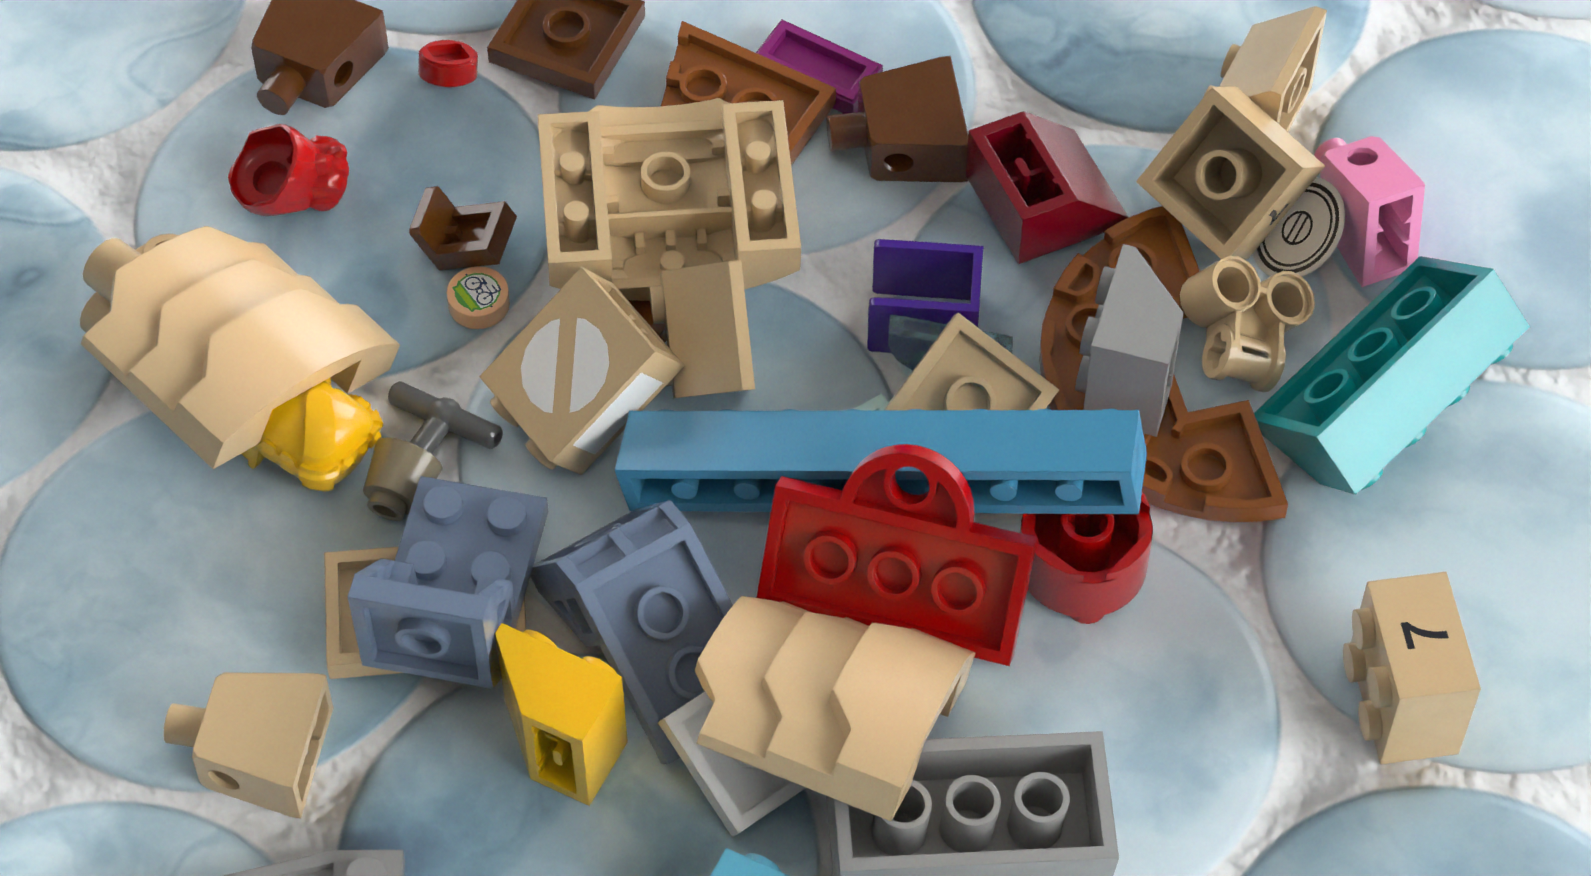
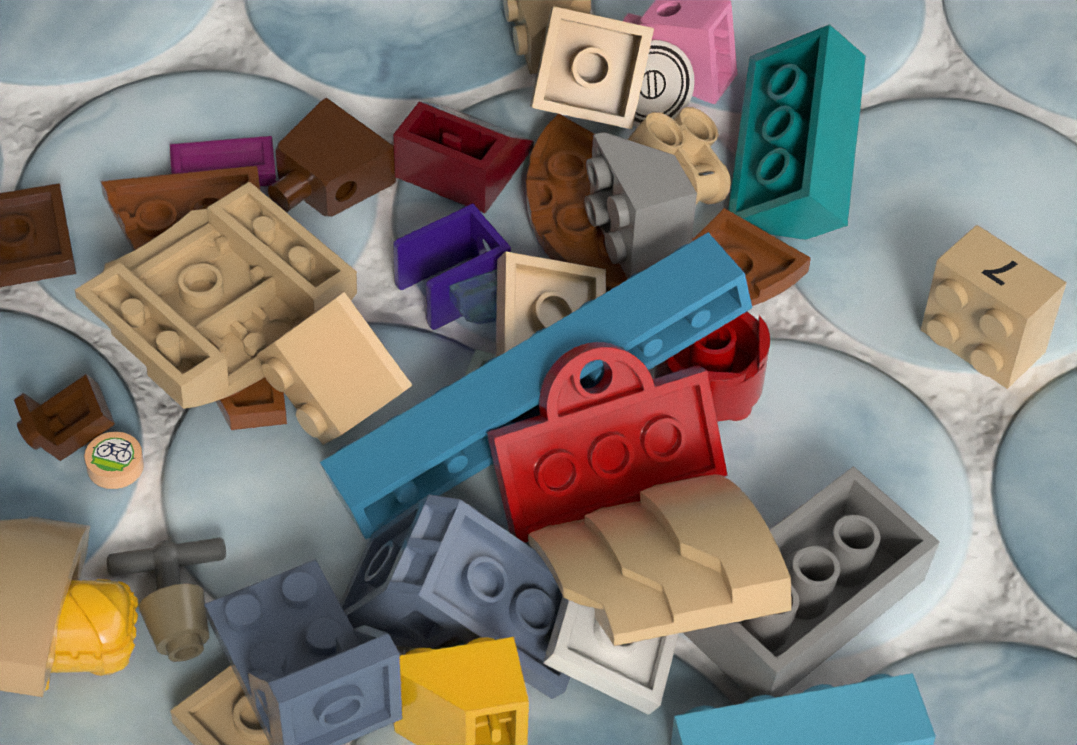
camera: 40 degrees left, 5 degrees down
tan brick [479,267,685,475] -> none

